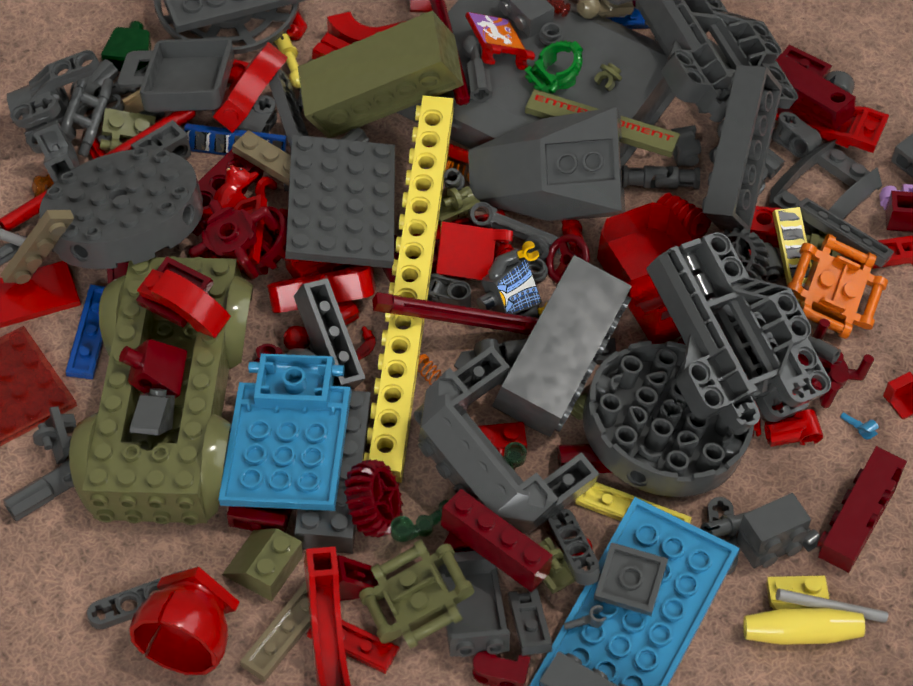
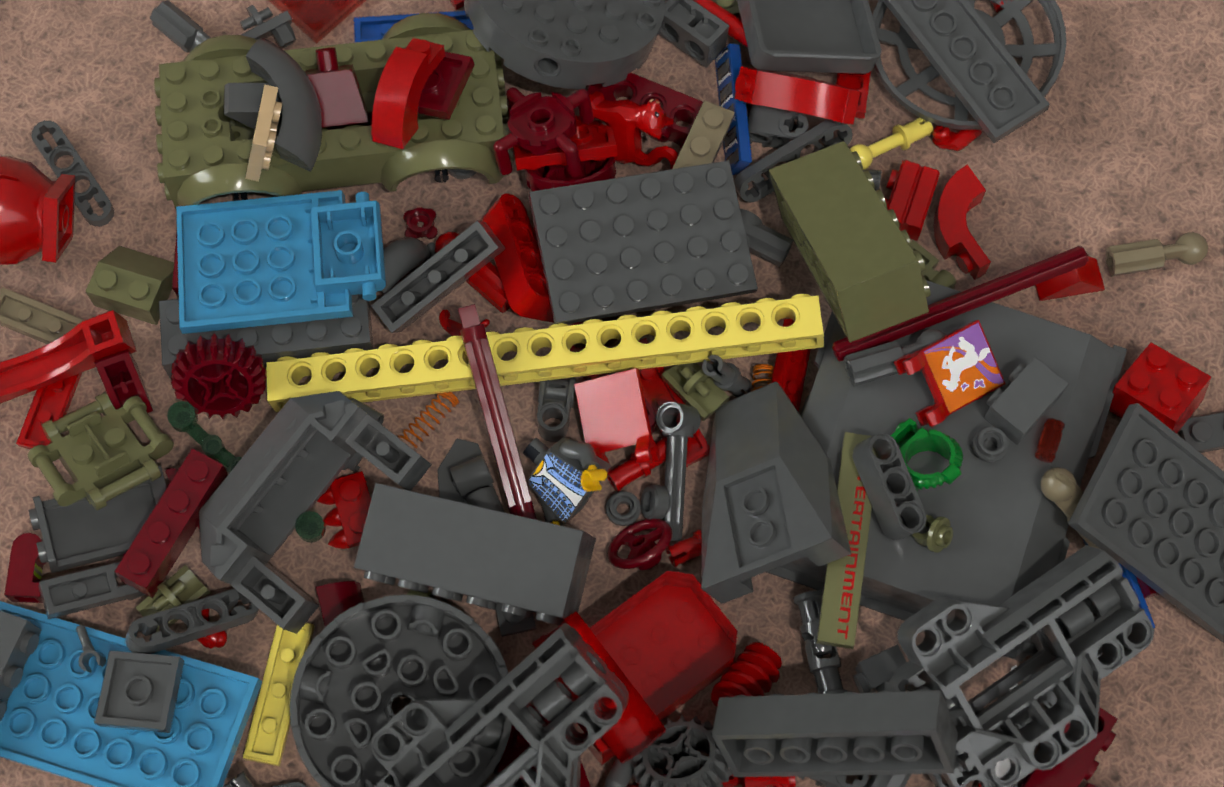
camera: 80 degrees right, 15 degrees up
none -> tan plate [245,84,282,182]
none -> dark grey brick [246,38,322,172]
none -> dark grey beam [852,433,926,540]

